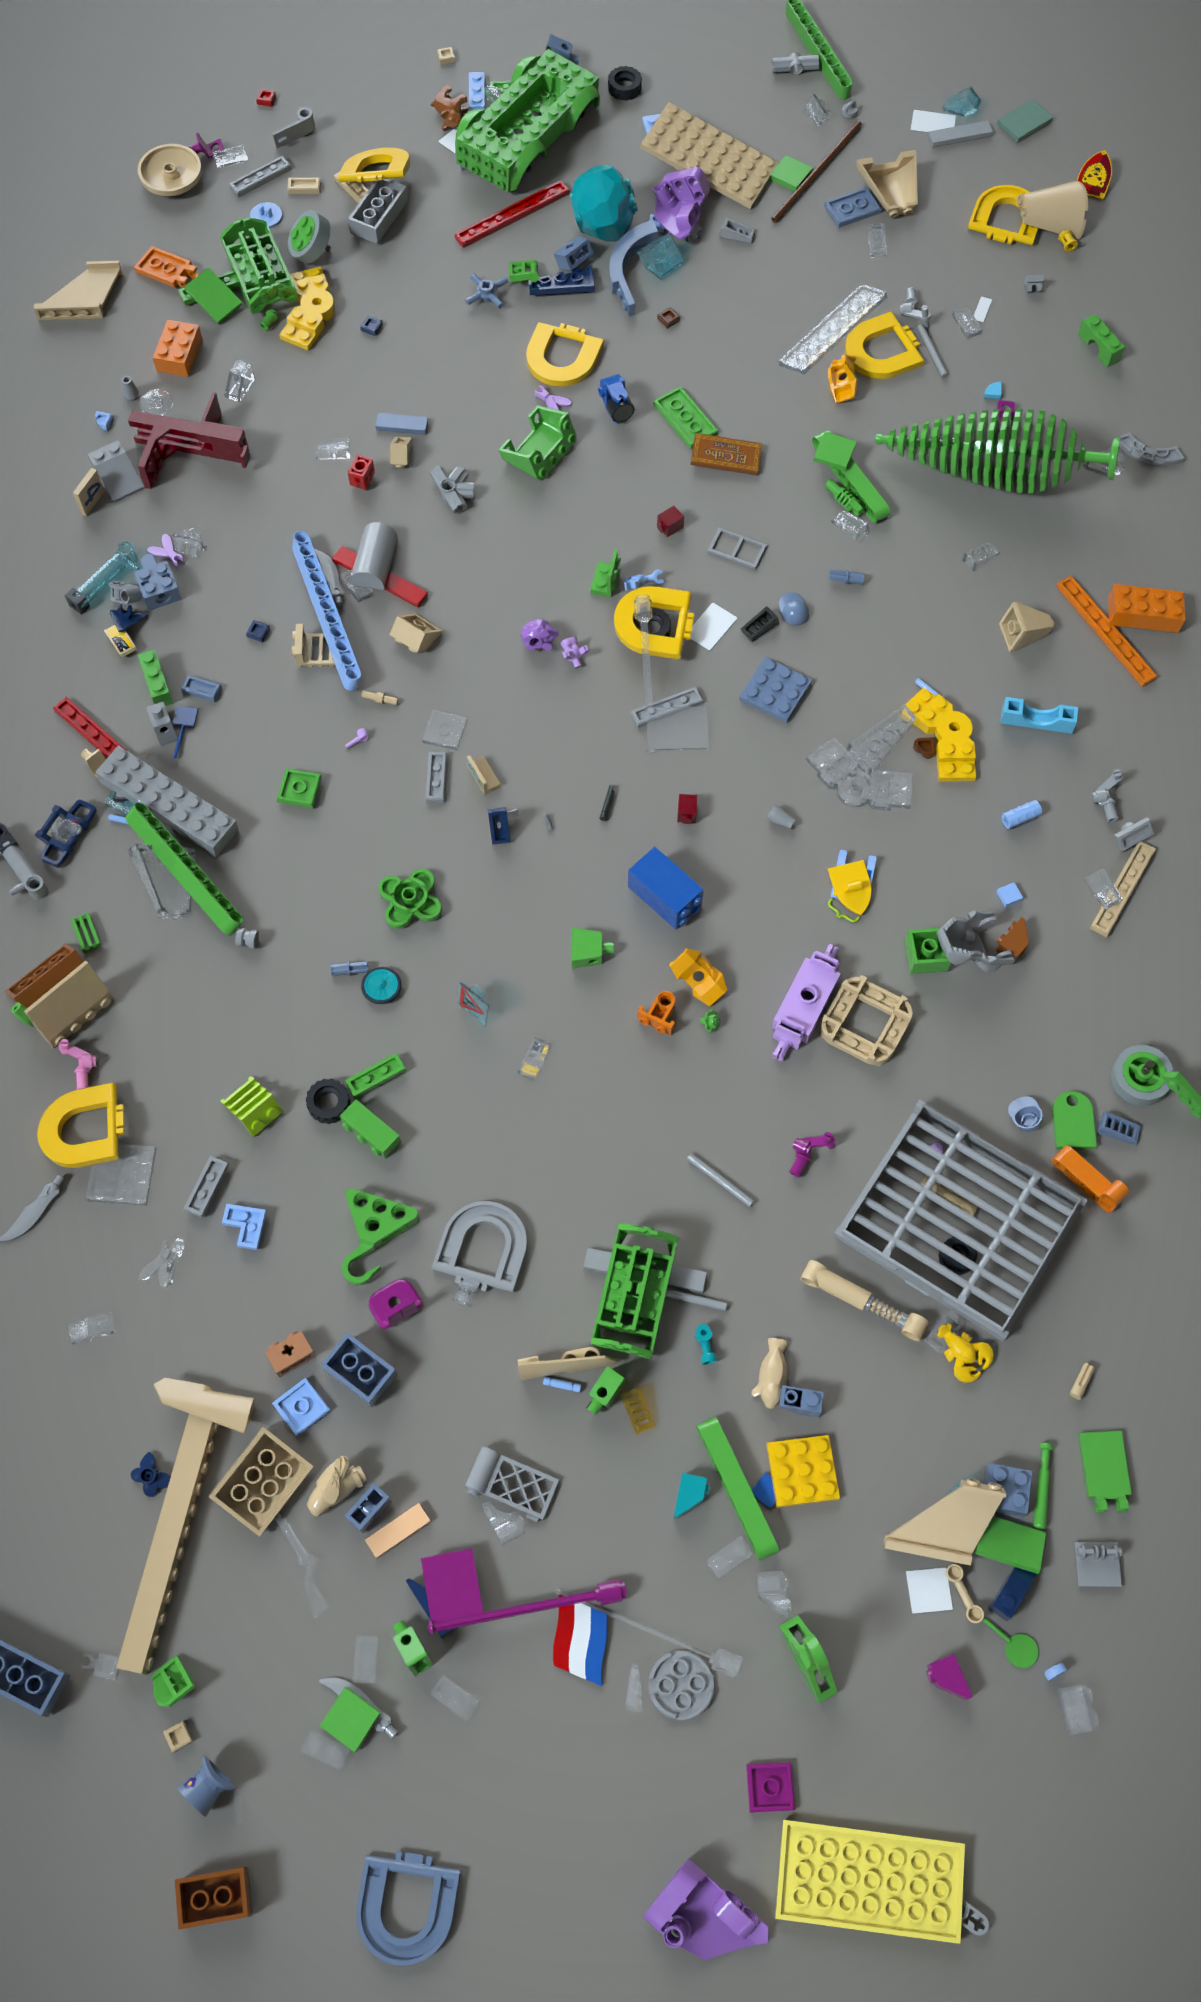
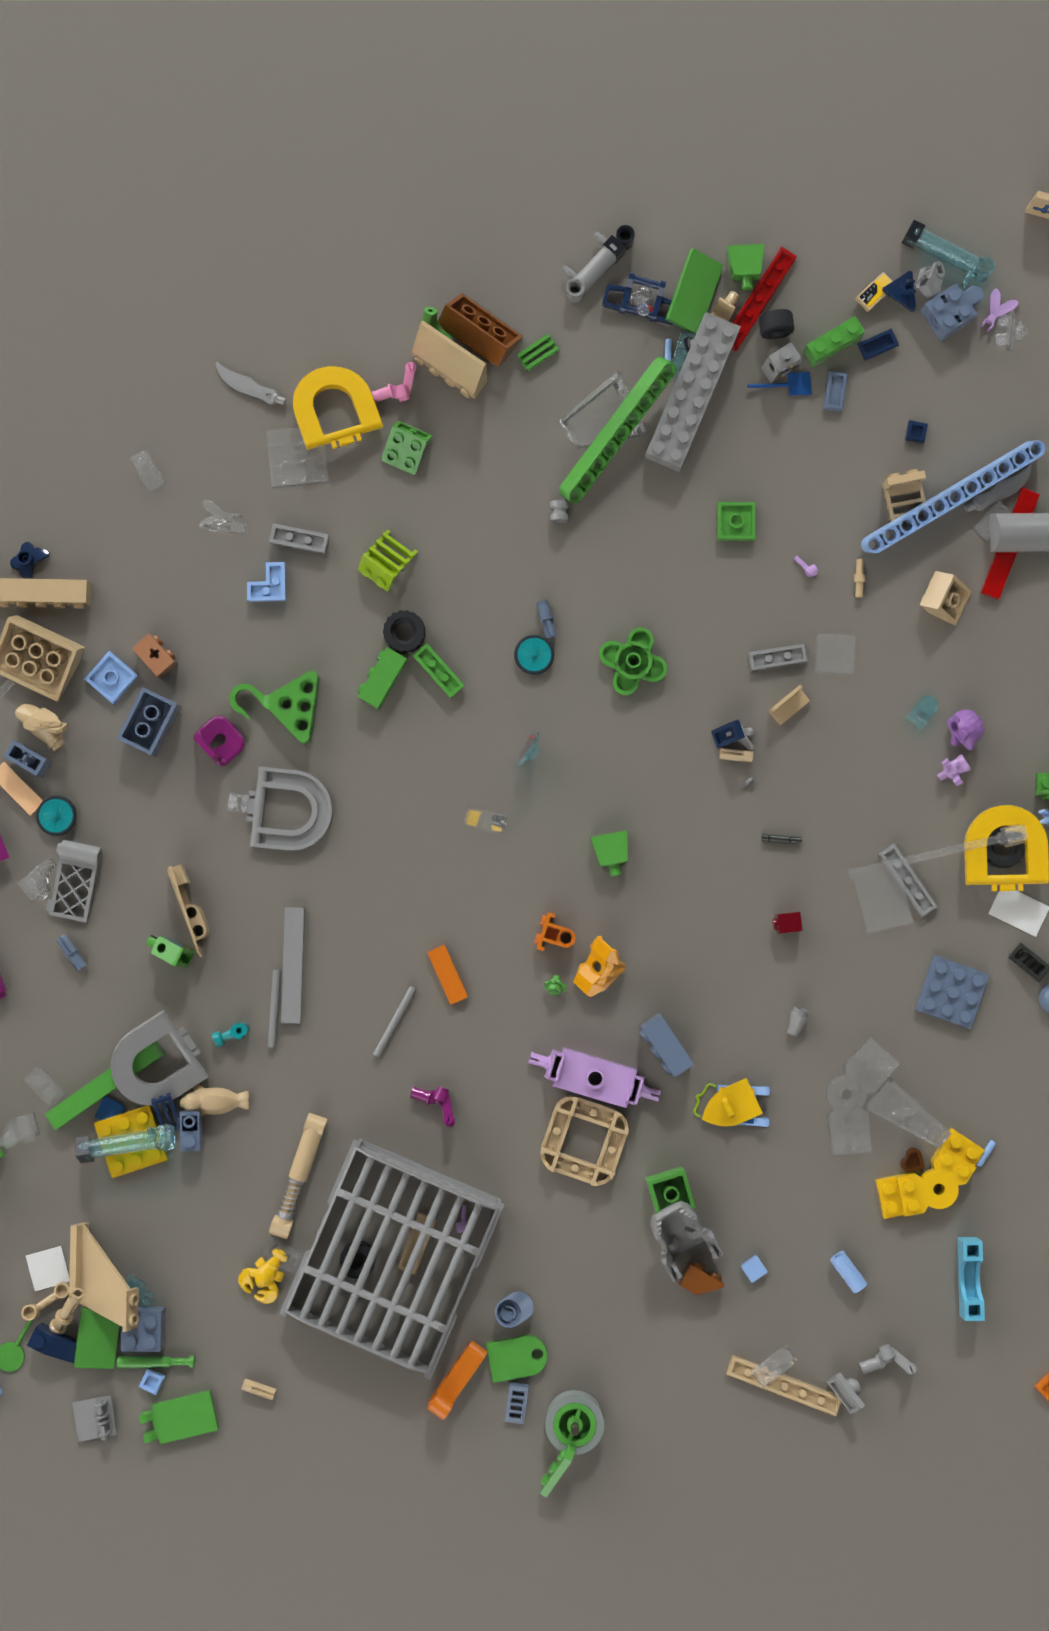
camera: 80 degrees right, 20 degrees up
tan panel [154,1378,255,1433] -> none
light blue wheel [543,1376,581,1392] -> none
bright green piece [590,1223,679,1359] -> none
clear yellow slope [619,1387,655,1434] -> none
blue brick [628,846,704,930] -> none
teal slope [673,1473,710,1519] -> none
none -> teal wheel [36,796,77,836]
none -> tan pin [49,1288,84,1335]
none -> sand blue axle [56,935,87,971]
none -> clear light blue piece [75,1124,175,1163]
none -> light grey piece [111,1010,208,1106]
none -> light blue tile [138,1368,165,1395]
none -> dark blue tile [151,1093,180,1134]
none -> bright green bracket [381,421,433,475]
none -> orange tile [427,944,468,1005]
none -> sand blue brick [639,1013,694,1077]
none -> bright green tile [665,248,723,335]
none -> tan piece [719,748,753,763]
none -> bright green torso [726,244,764,291]
none -> black tyre [759,309,795,339]
none -> dark blue tile [857,328,899,361]
none -> clear light blue plate [905,695,938,730]

